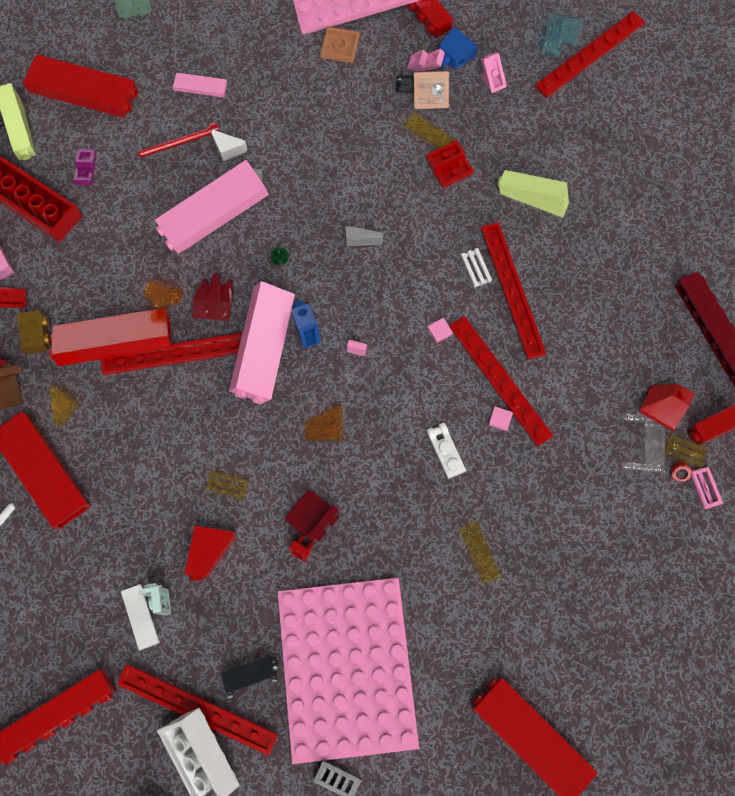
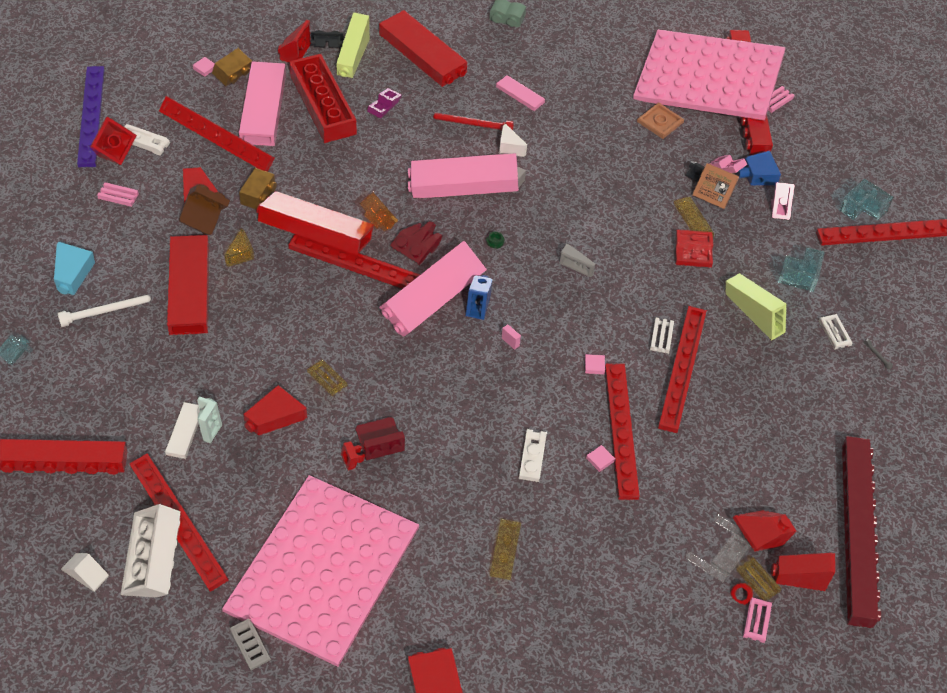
camera: 30 degrees right, 20 degrees down
black brick [220,656,279,700] -> none
clear orange wing [304,404,343,442] -> none
none -> clear light blue brick [778,247,824,292]
none -> white tile [819,314,852,349]

